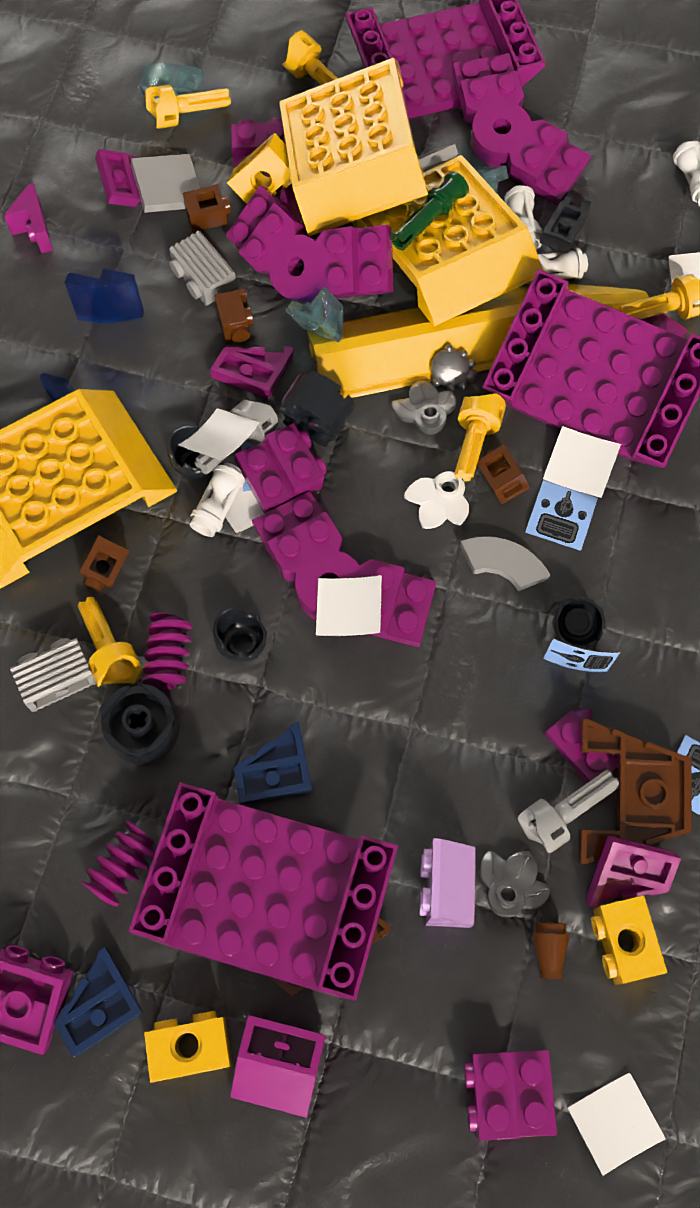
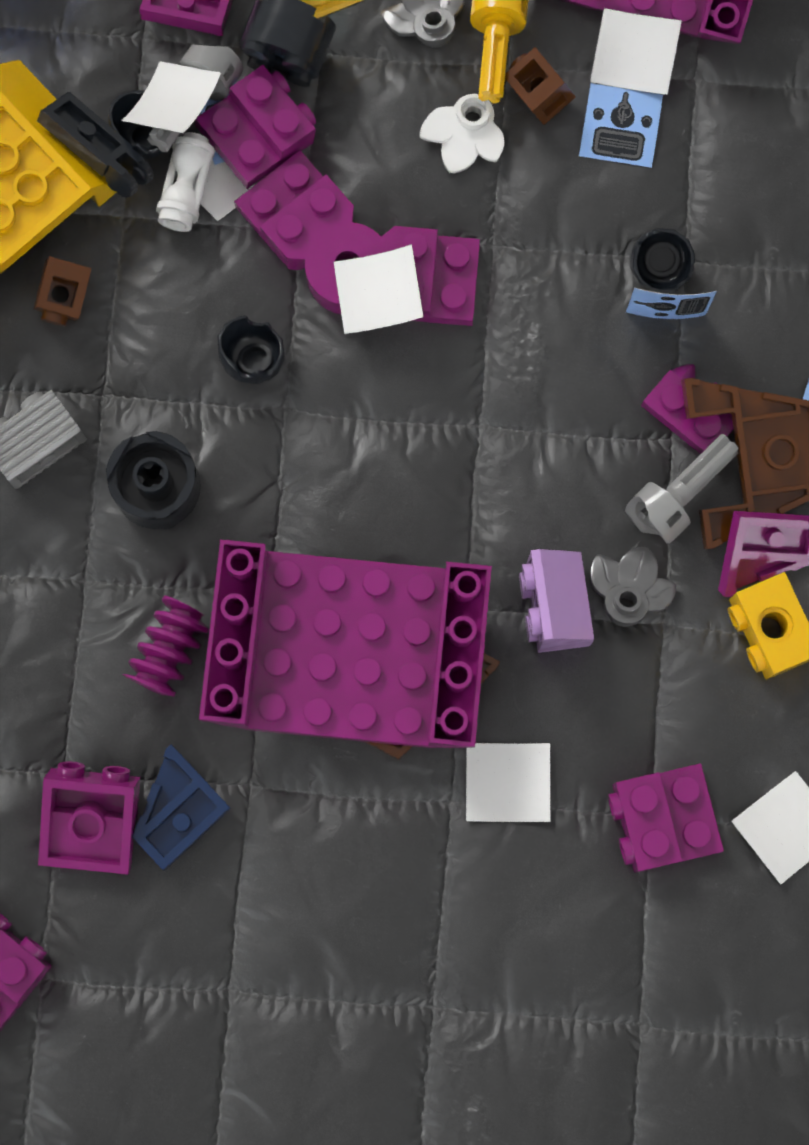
camera: 10 degrees left, 10 degrees up
yellow piece [78,597,143,688] -> none
magenta piece [141,613,193,691] -> none
yellow brick [144,1011,233,1083] -> none
magenta slope [230,1015,326,1118] -> none
dark blue wing [234,722,312,805] -> none
light grey tile [460,537,550,591] -> none
reddish brown cone [532,922,570,979] -> none
none -> black hinge [37,92,154,198]
none -> white sticker [466,743,550,822]

